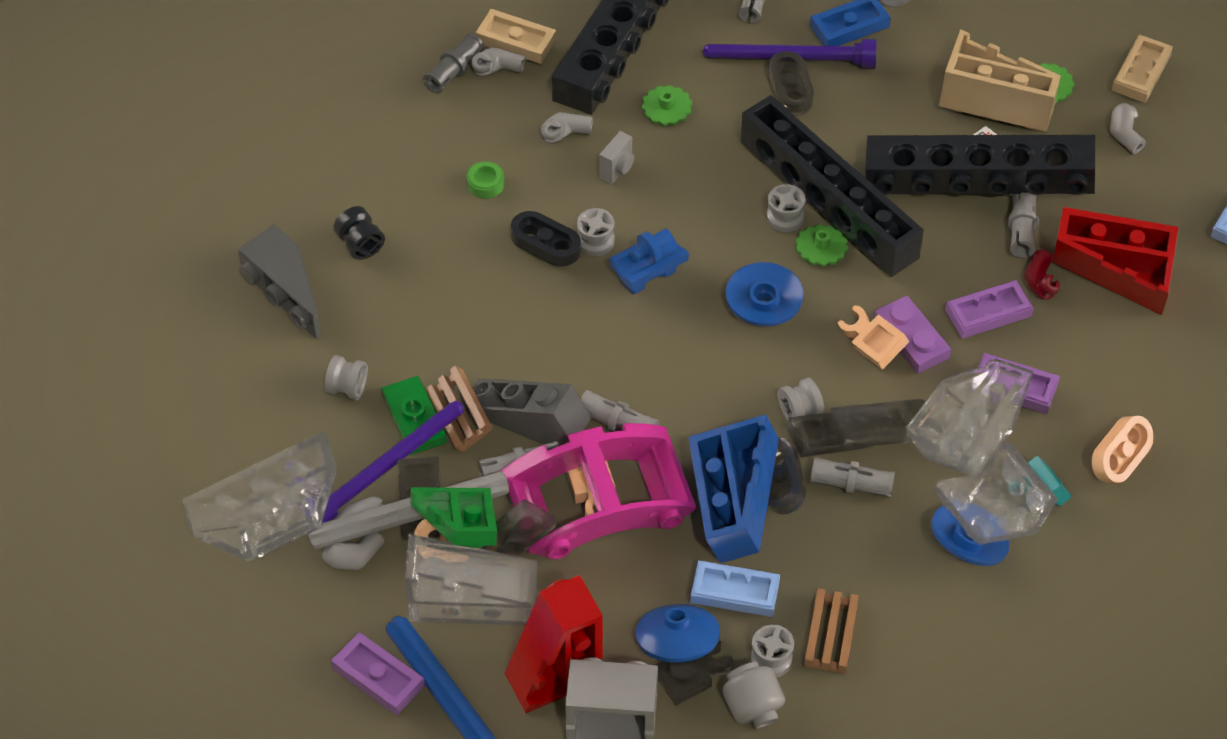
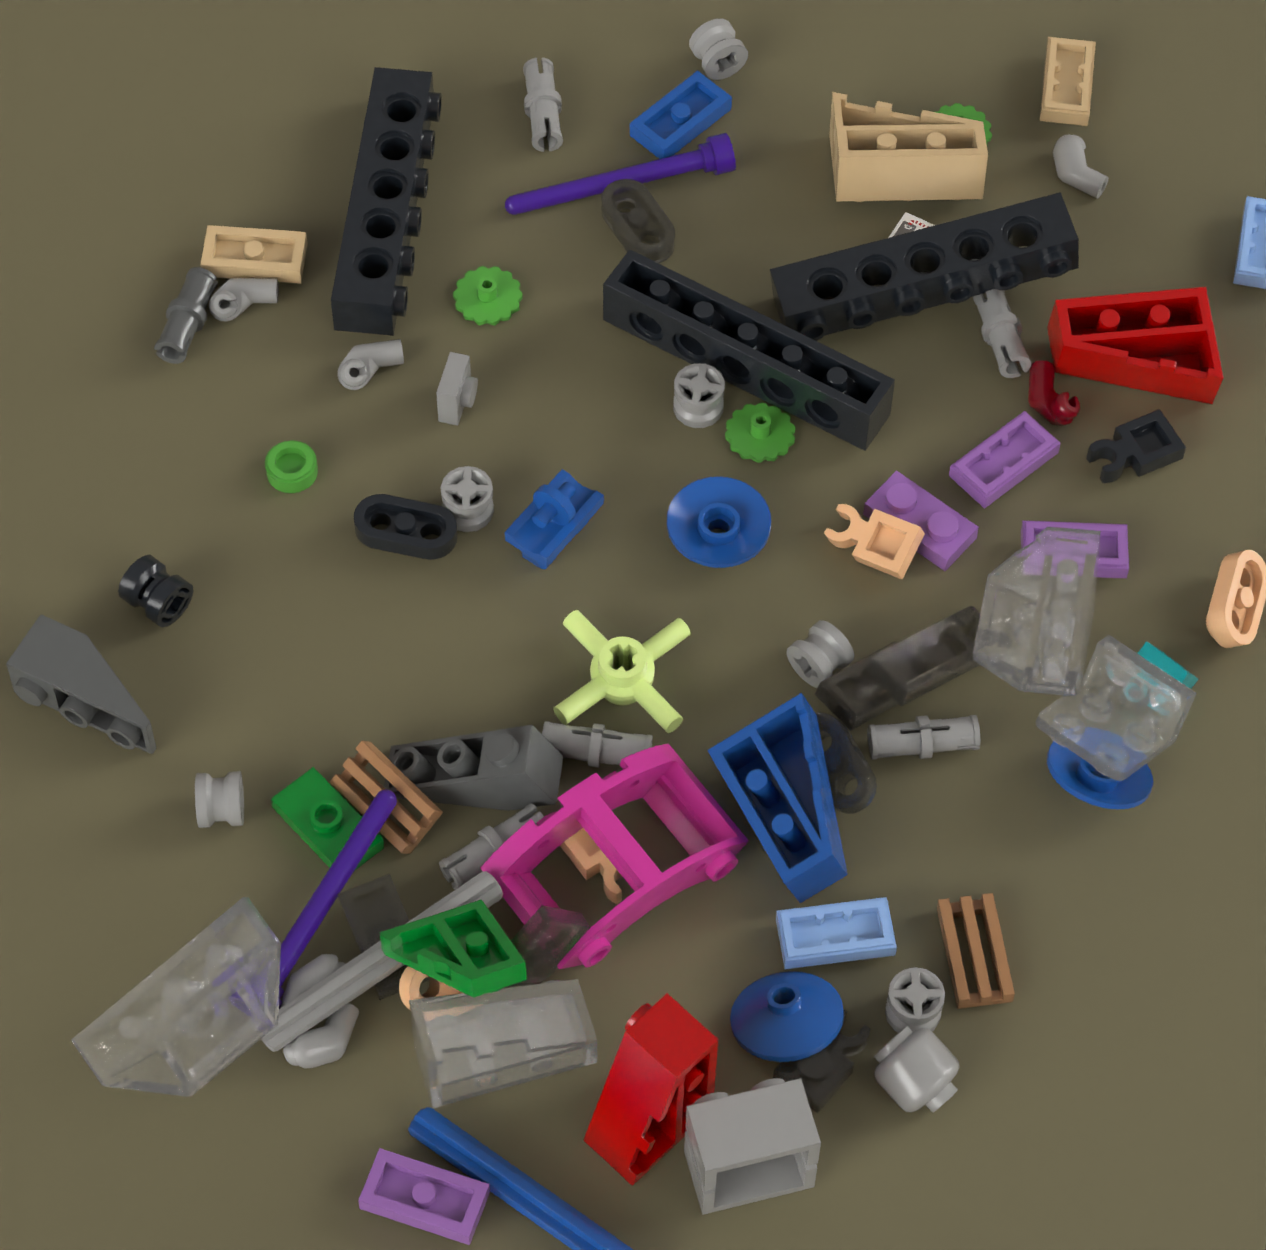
camera: 20 degrees left, 5 degrees up
none -> yellowish green bar [553,610,691,733]
none -> black plate [1086,409,1186,483]

